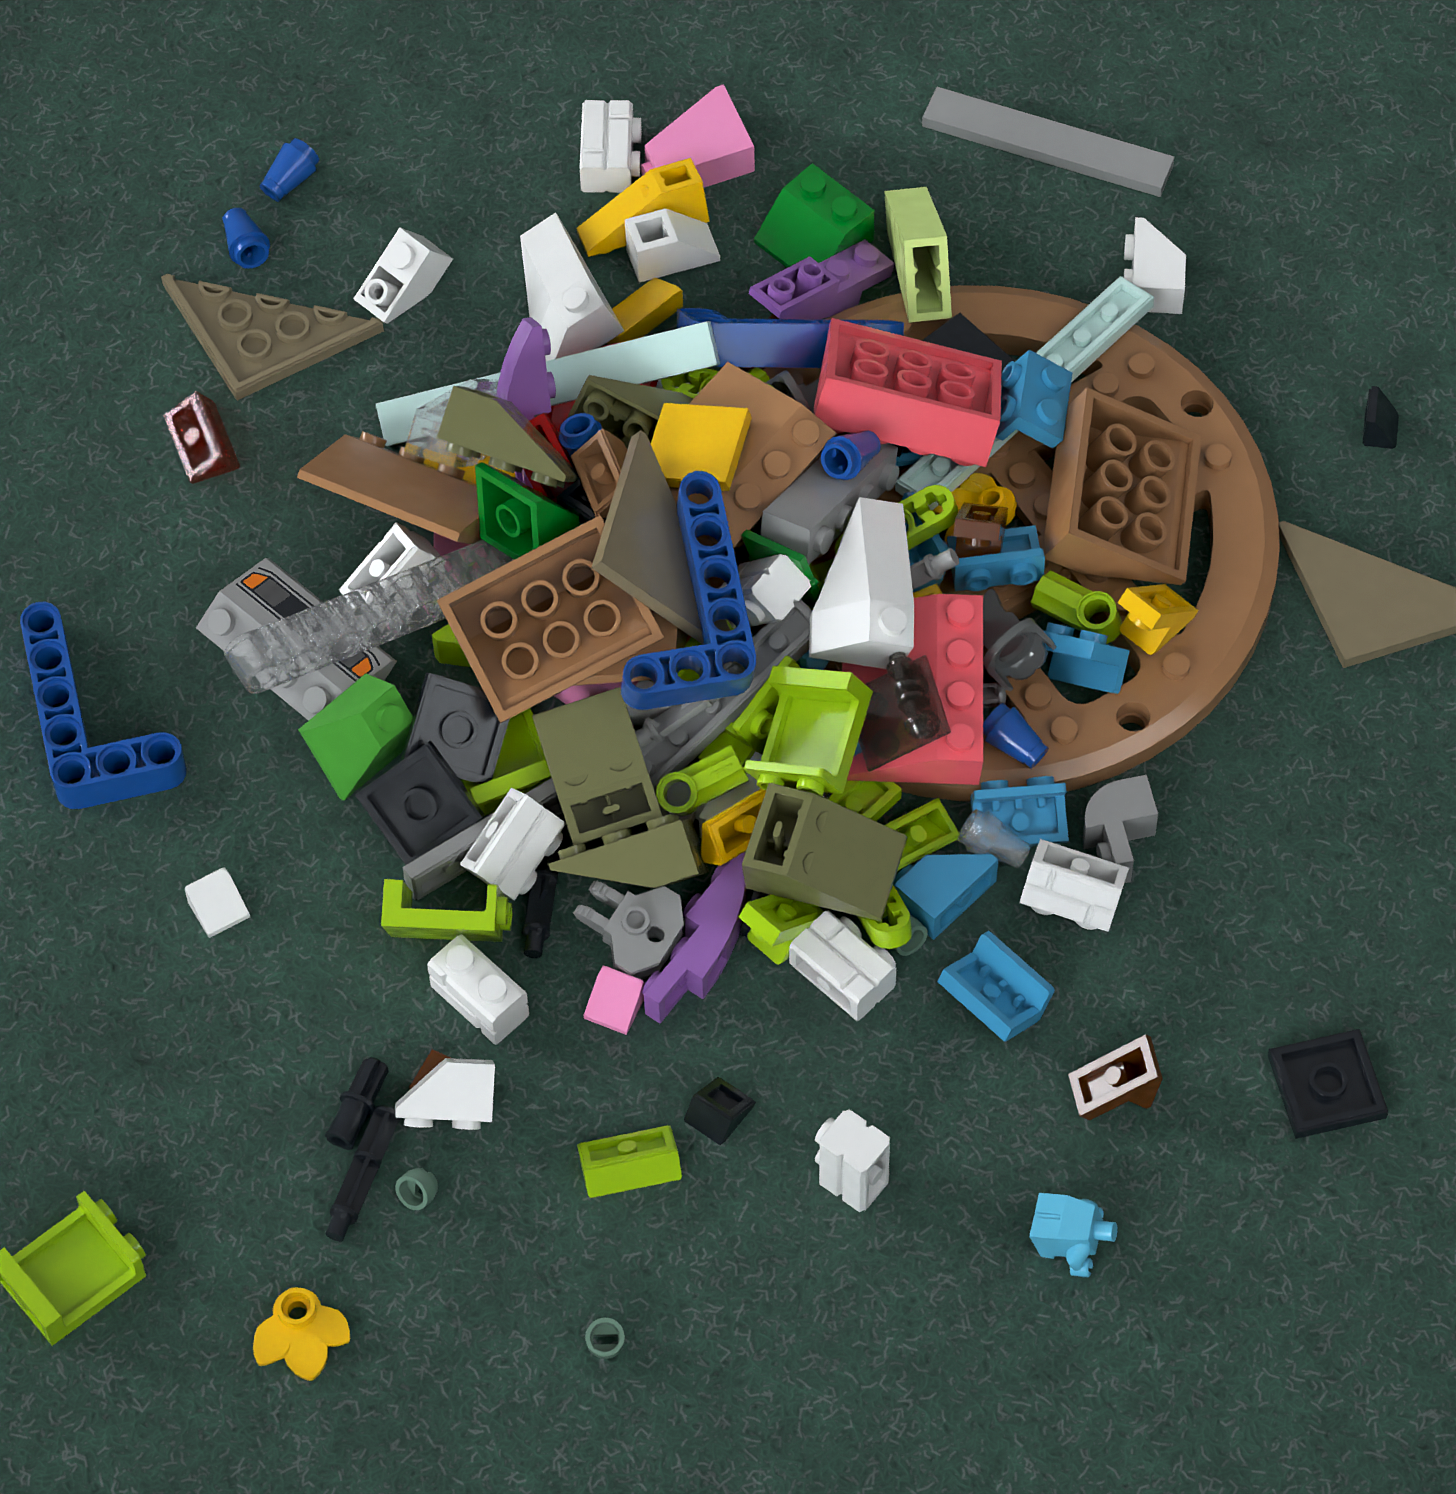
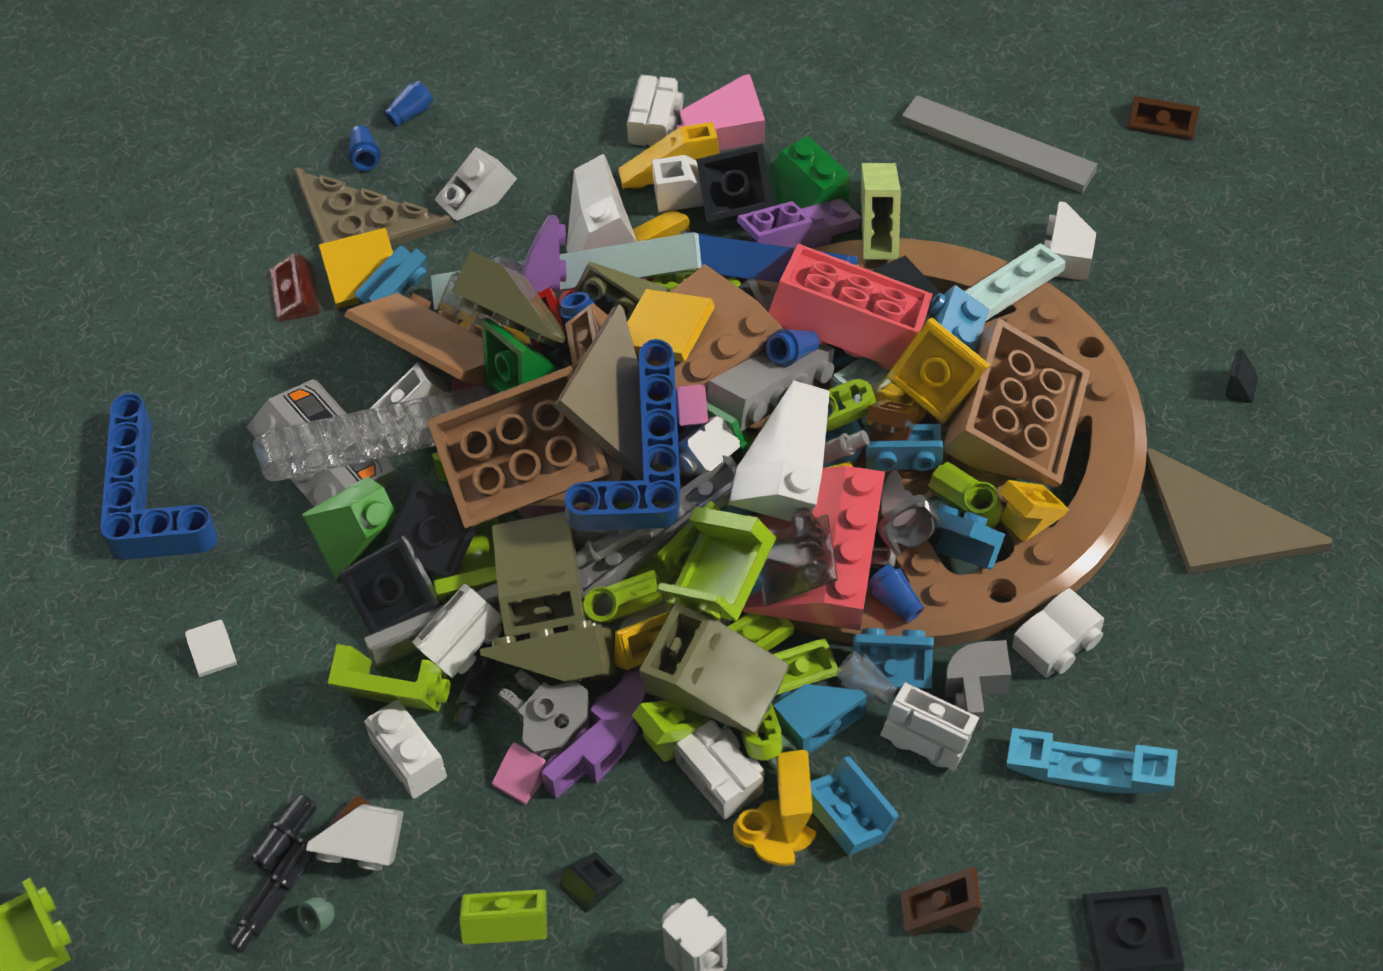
camera: 10 degrees right, 5 degrees down
none -> yellow tile [319,227,393,309]
none -> dark azure bracket [355,246,427,304]
none -> bright pink slope [676,384,708,429]
none -> black slope [696,143,779,227]
none -> yellow plate [733,800,816,866]
none -> yellow slope [777,750,813,843]
none -> yellow tile [885,317,990,424]
none -> medium azure slope [1007,728,1178,794]
none -> white brick [1012,588,1104,678]
none -> reddish brown slope [1127,96,1200,140]

